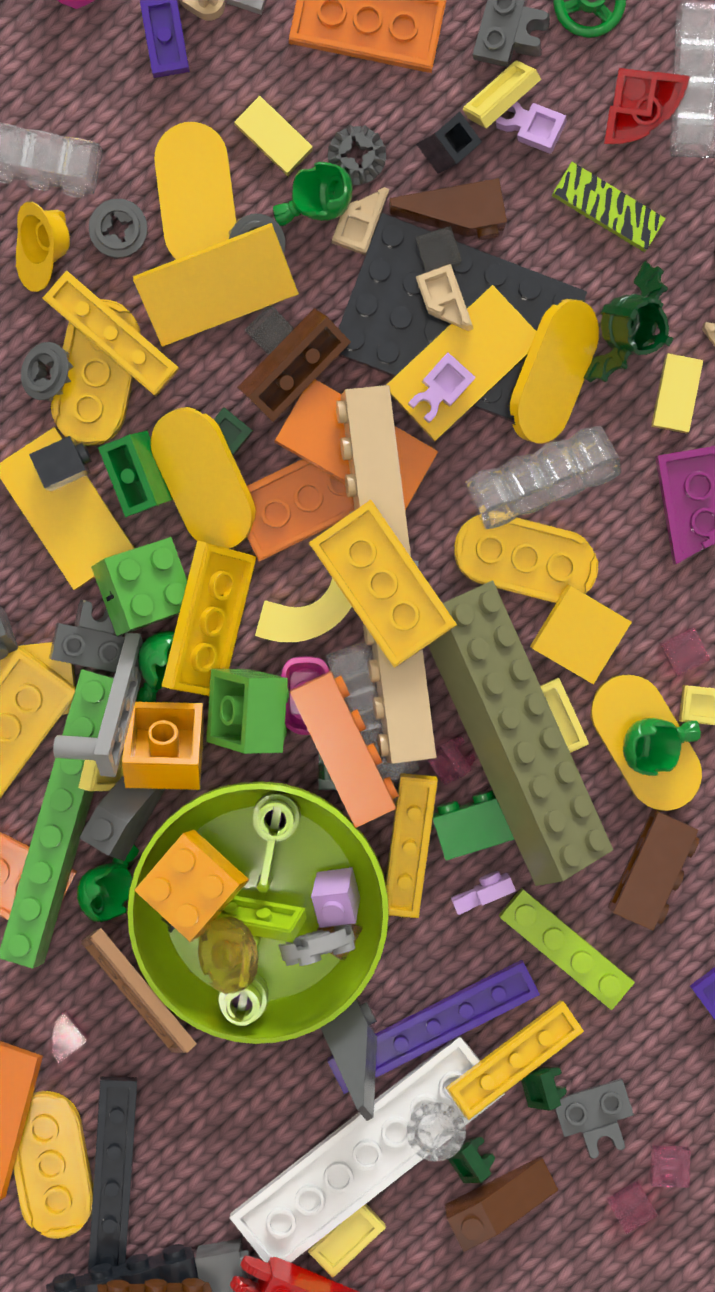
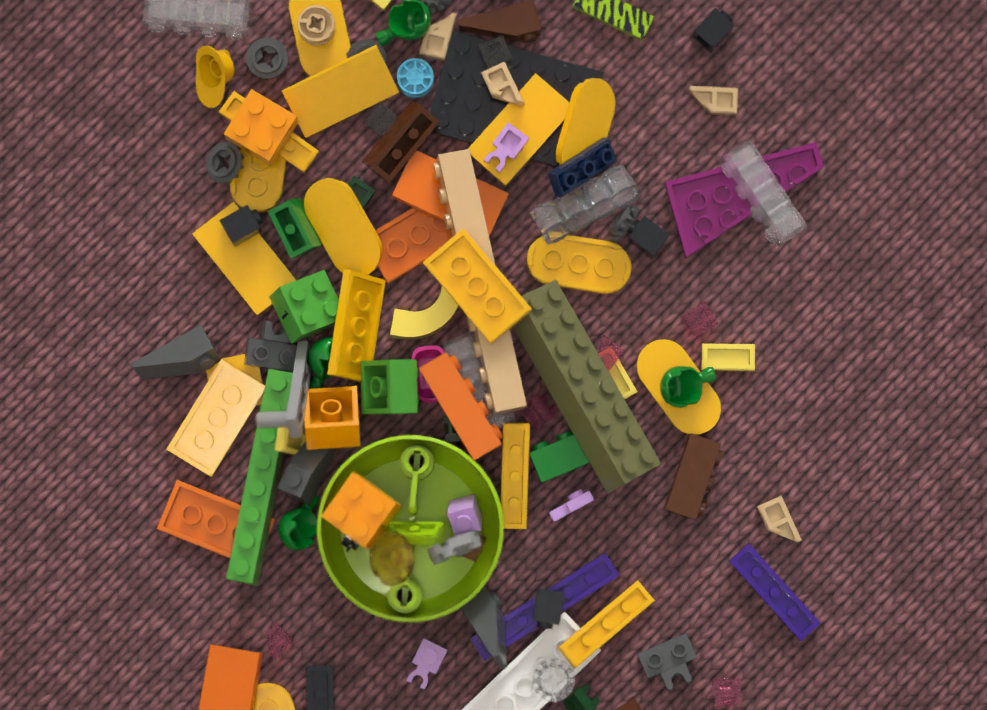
camera: 10 degrees left, 5 degrees down
medium nougat tile [81,928,197,1053] -> none
lime plate [499,888,635,1010] -> none
dark green tile [521,1066,567,1111] -> none
yellow tile [530,584,632,685] -> none
dark green helmet [584,261,674,383] -> none
light yellow tile [651,353,703,434] -> none
none -> light orange brick [224,89,299,166]
none -> tan wheel [298,5,335,46]
none -> medium azure wheel [397,58,434,99]
none -> lavender plate [406,638,447,690]
none -> black brick [532,588,565,629]
none -> dark blue tile [548,138,617,198]
none -> clear pink tile [598,335,625,371]
none -> dark grey gear [609,204,639,241]
none -> black brick [627,216,669,259]

